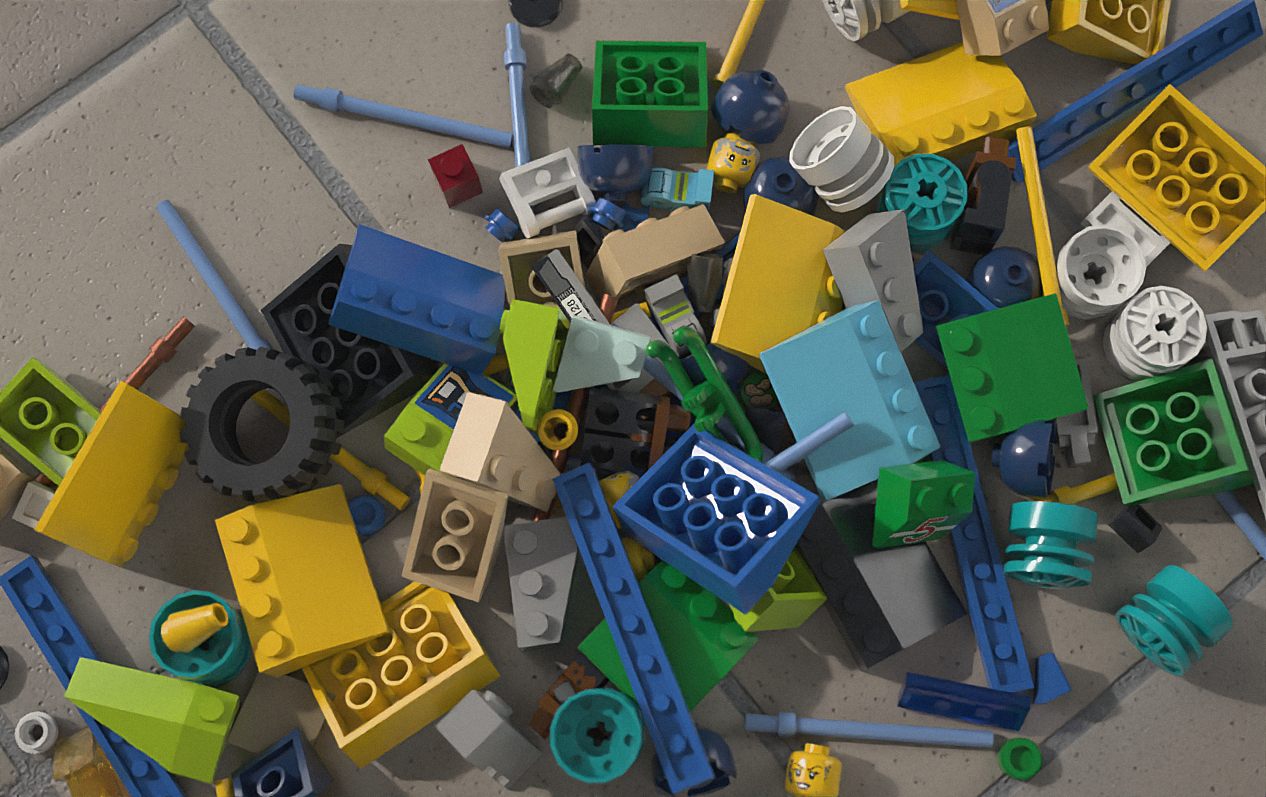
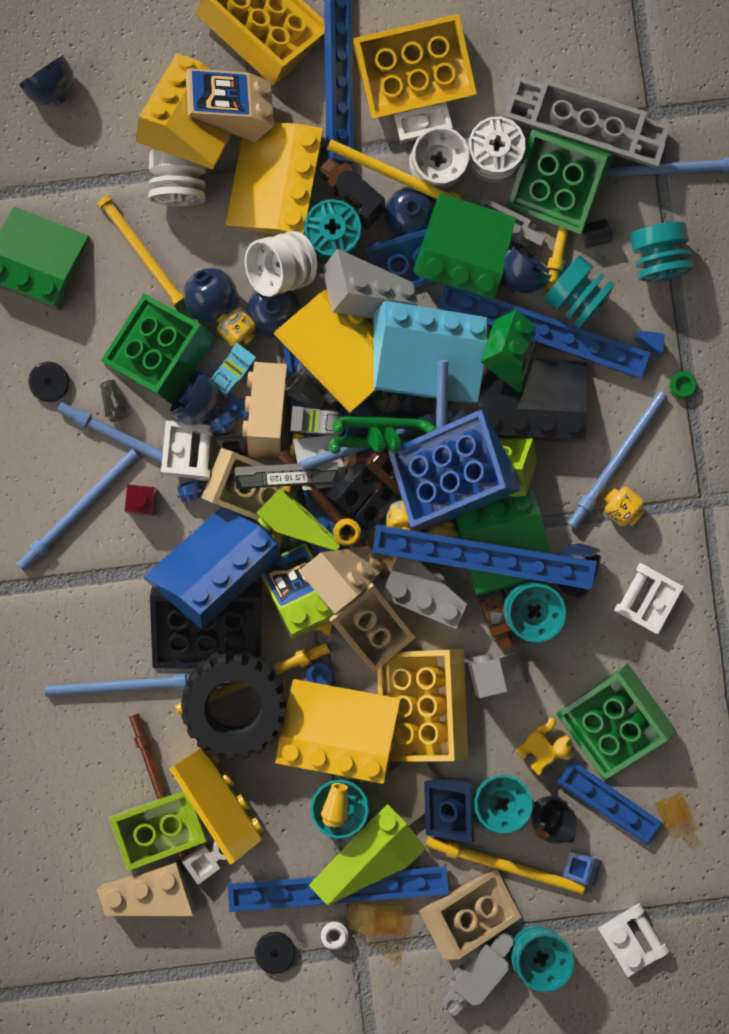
camera: 60 degrees left, 10 degrees up
light aqua wing [553,315,652,392] -> none
clear blue tile [897,672,1031,731] -> none

